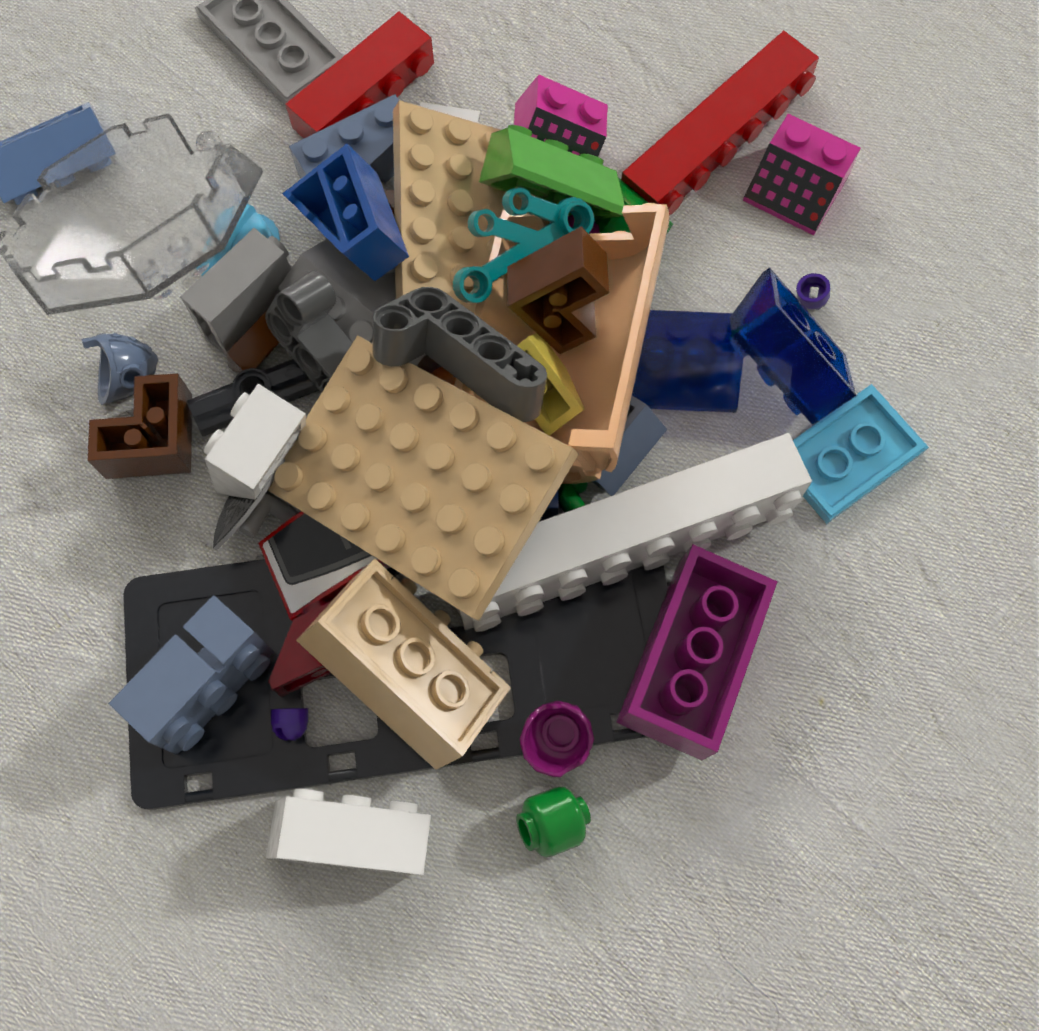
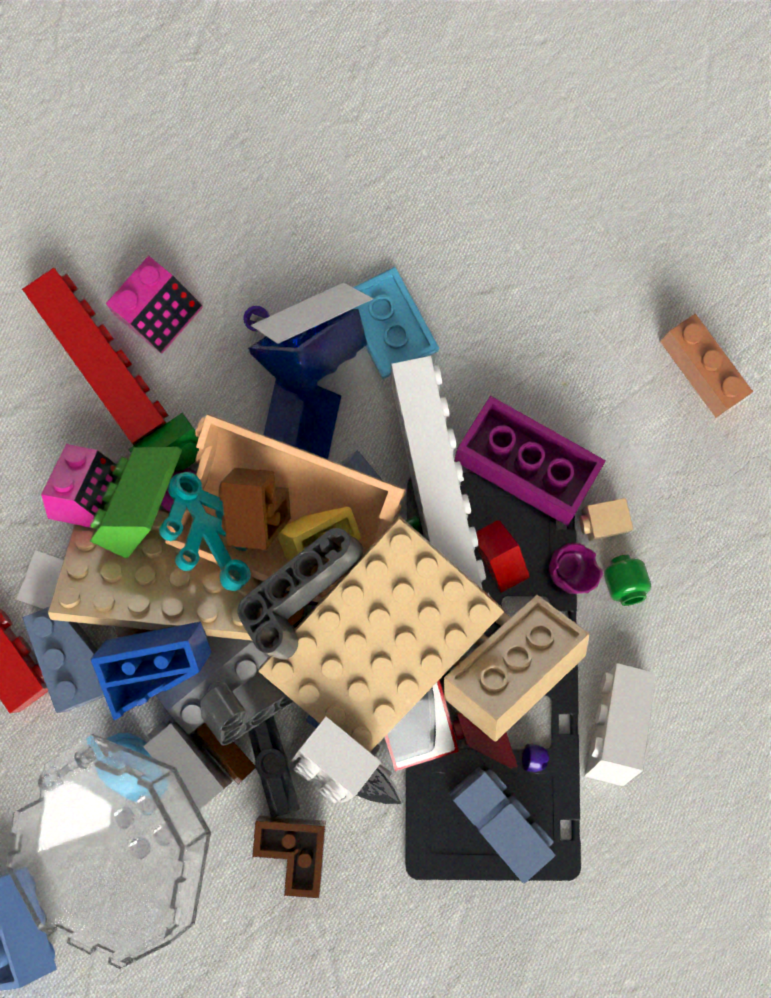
camera: 90 degrees left, 10 degrees up
sand blue helmet [81,333,158,405] -> none
none -> white sticker [251,283,373,344]
none -> red slope [476,520,530,593]
none -> tan brick [579,498,634,541]
none -> nougat brick [660,313,753,418]

